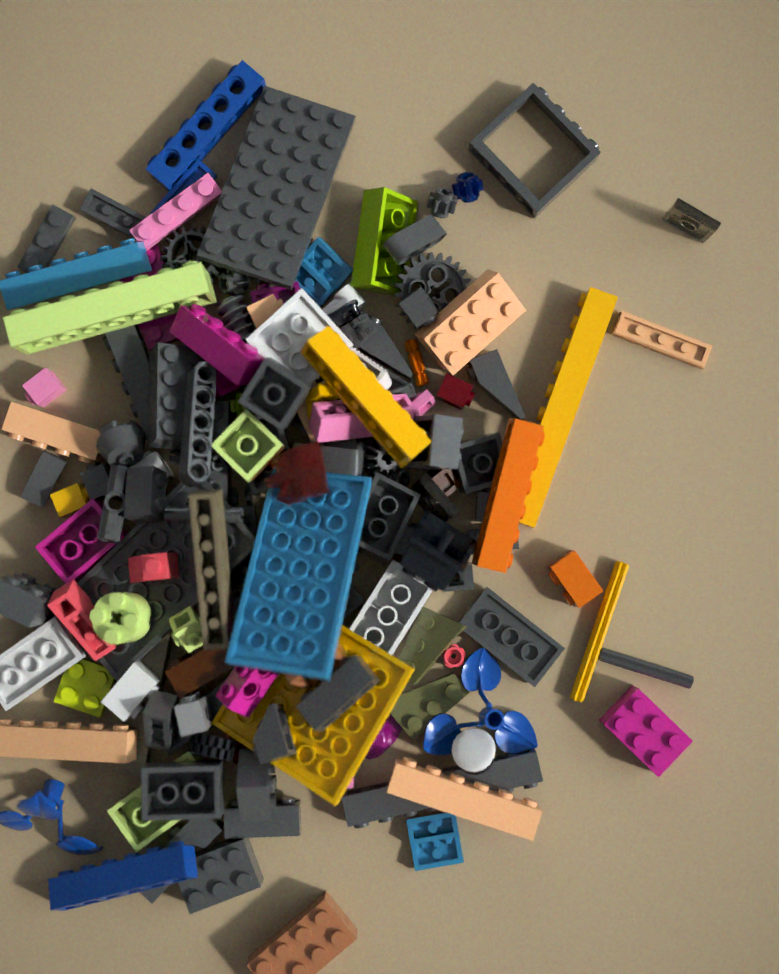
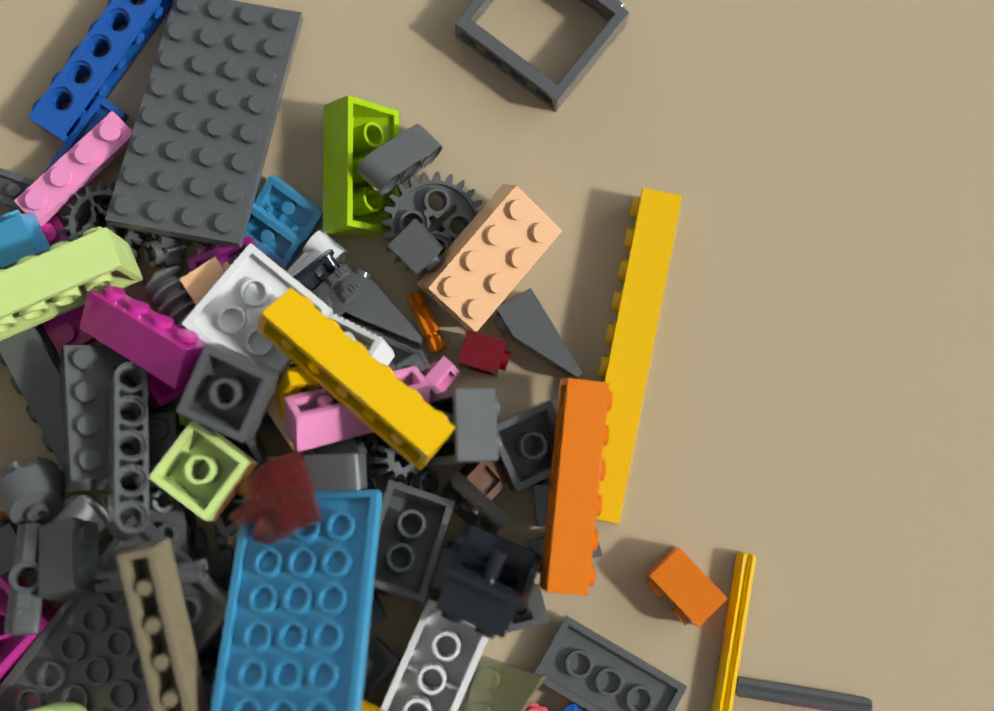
camera: 10 degrees left, 5 degrees down
coral slope [128,552,179,583] -> none
dark grey gear [426,188,458,218] -> none
clear blue gear [452,172,484,203] -> none
light nougat tile [611,311,712,369] -> none
clear smoke tile [662,198,721,243] -> none

